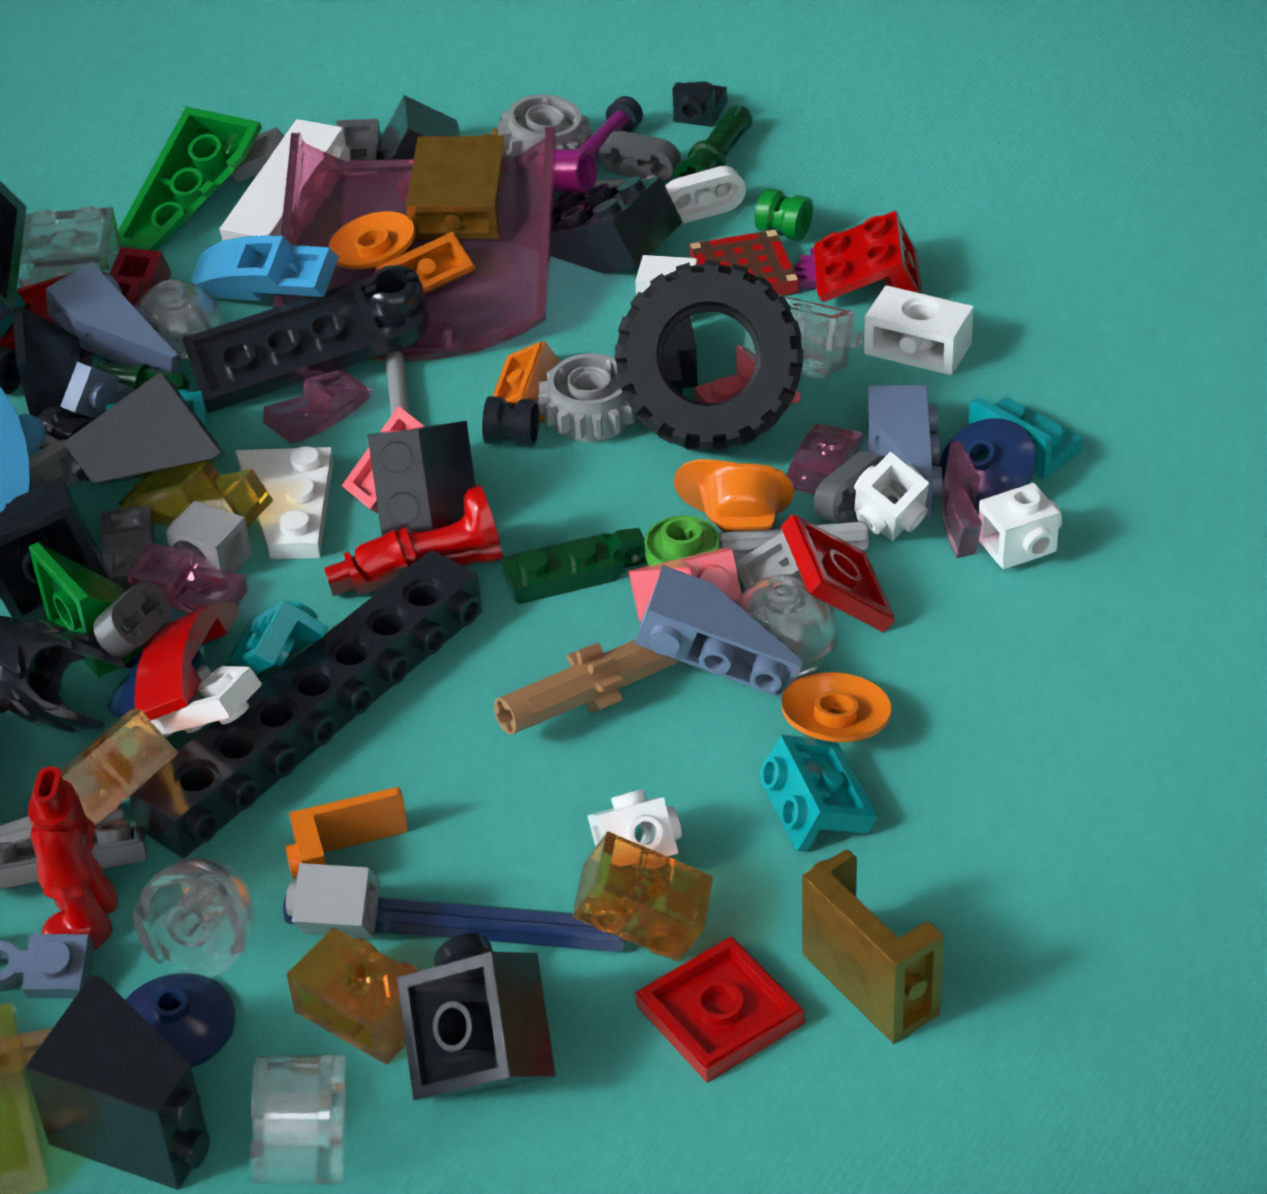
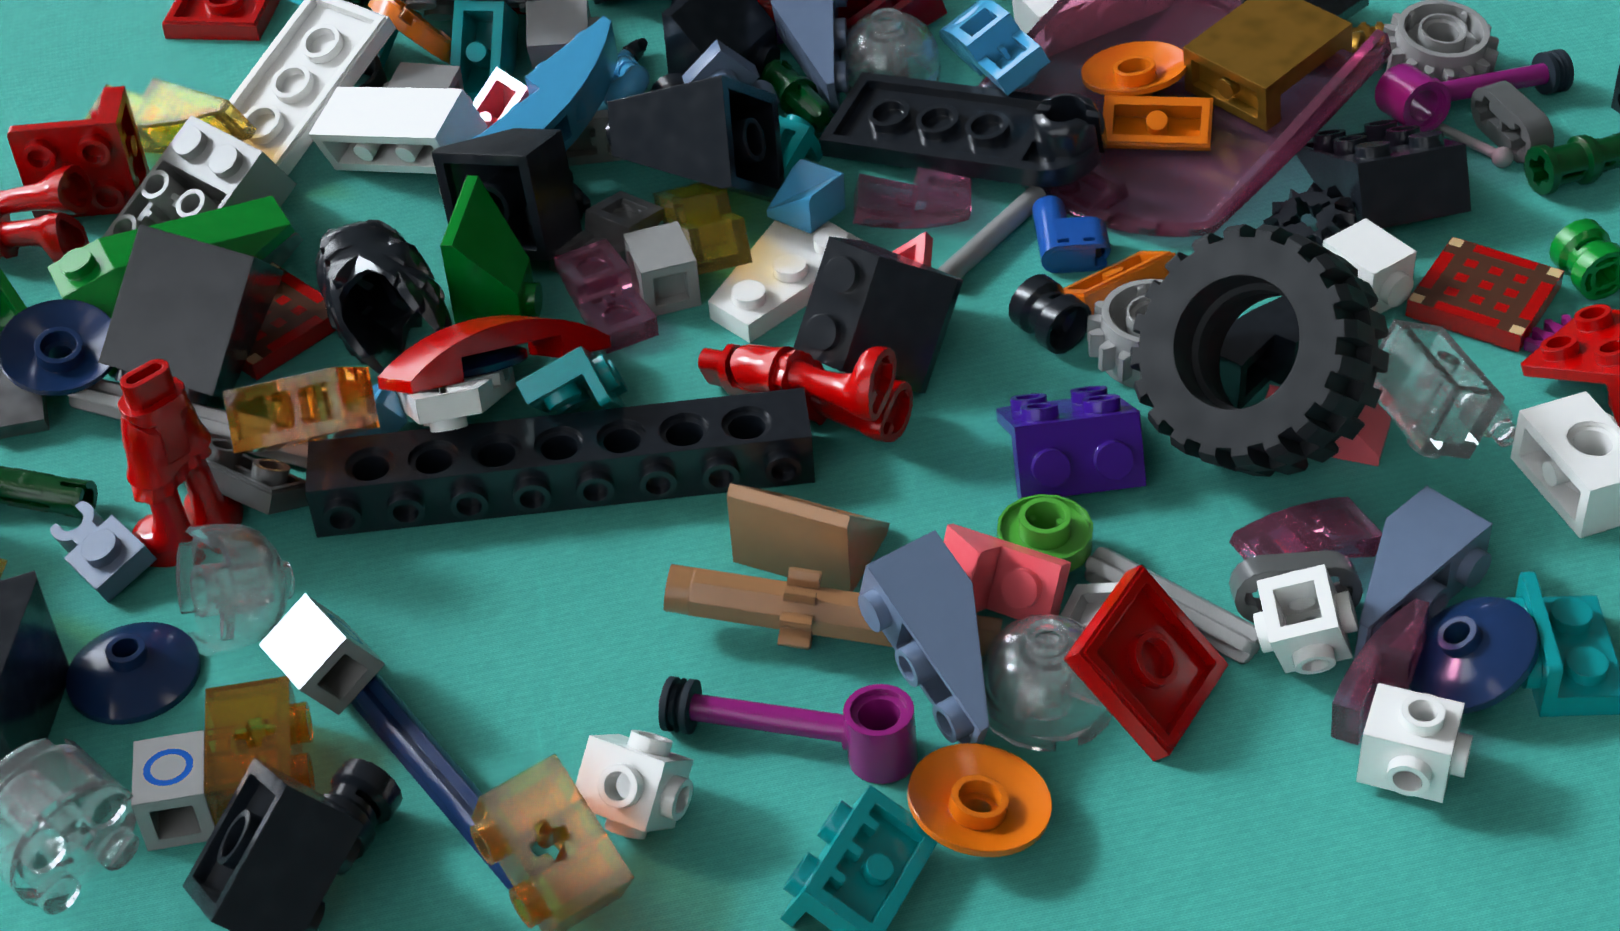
camera: 45 degrees right, 0 degrees up
dark grey beam [94,581,171,658] -> none
orange bracket [285,787,408,880] -> none
dark green hinge [502,528,647,604] -> none
white plate [665,166,746,224] -> none
orange piece [673,459,795,532] -> none
none -> light grey brick [131,730,219,851]
none -> magenta piece [658,676,918,784]
none -> medium nougat slope [727,483,890,591]
none -> dark azure slope [767,159,845,234]
none -> dark purple bracket [996,386,1147,499]
none -> blue piece [1032,195,1111,273]
none -> black gear [1263,182,1357,246]

